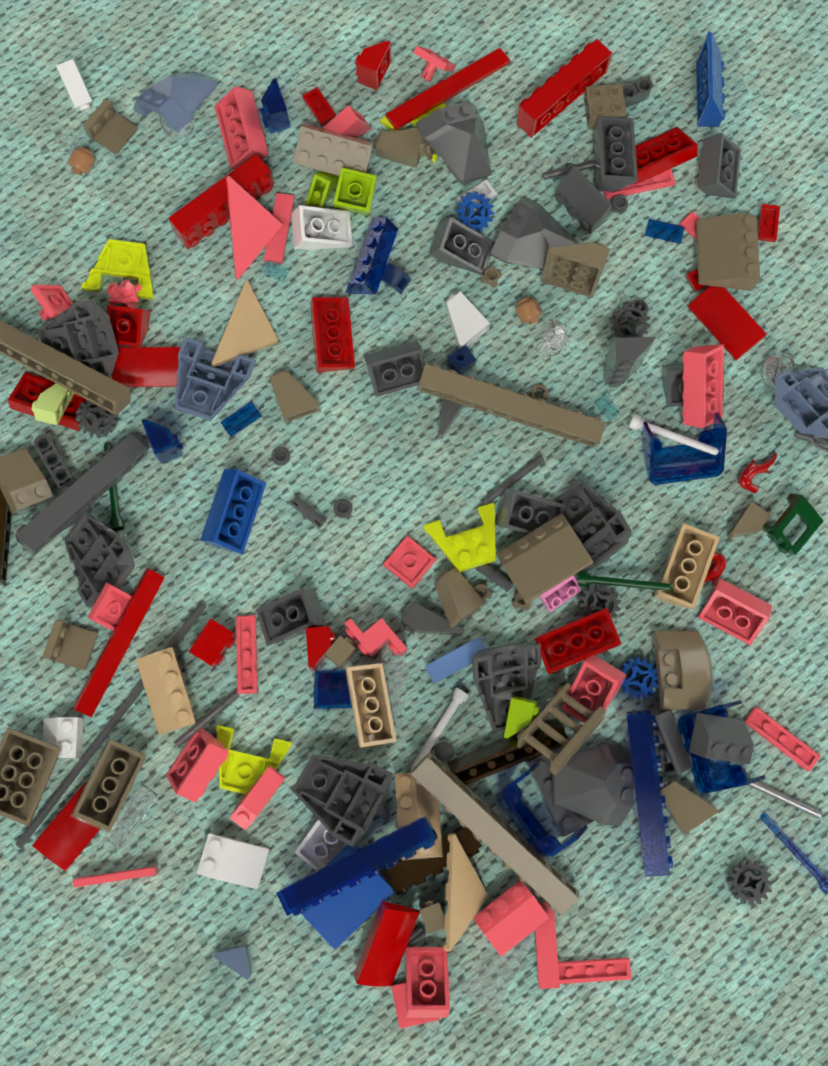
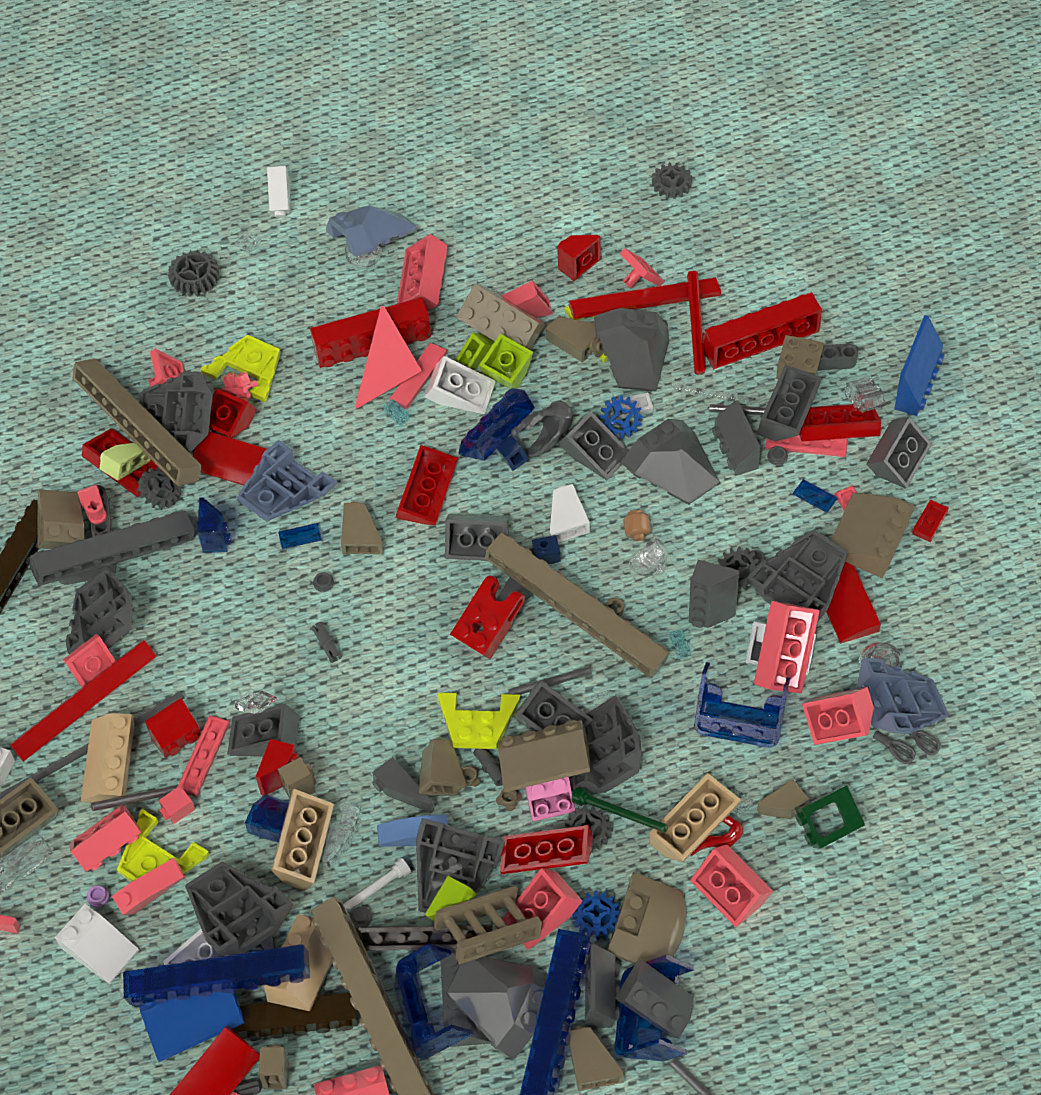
camera: 25 degrees right, 20 degrees down
dark tan bracket [42,619,98,670] -> none
medium nougat head [68,146,95,175] -> none
dark tan bracket [83,99,138,155] -> none
dark green piece [104,442,125,531] -> none
blue slope [200,469,266,555] -> none
tan tile [212,281,278,367] -> none
sand blue slope [213,944,252,980] -> none
clear blue slope [259,78,290,134] -> none
red plate [302,87,336,127] -> none
dark grey plate [334,499,353,518] -> none
coral bracket [344,618,407,657] -> none
coral tile [383,536,437,589] -> none
tan tile [444,834,489,951] -> none
dark tan plate [481,267,502,288] -> none
dark tan slope [540,243,610,298] -> none
white piece [629,414,719,455] -> none
red piece [738,453,777,494] -> none
coral tile [744,707,821,772] -> none
none -> coral piece [77,484,107,524]
none -> lavender plate [87,886,109,908]
none -> coral brick [158,786,195,824]
none -> dark grey gear [168,250,220,297]
none -> clear slope [234,691,277,714]
none -> red brick [450,575,525,659]
none -> dark grey hair [511,400,573,457]
none -> red axle [687,270,705,375]
none -> dark grey wedge [747,530,848,623]
none -> coral slope [802,687,874,745]
none -> clear brick [844,377,885,412]

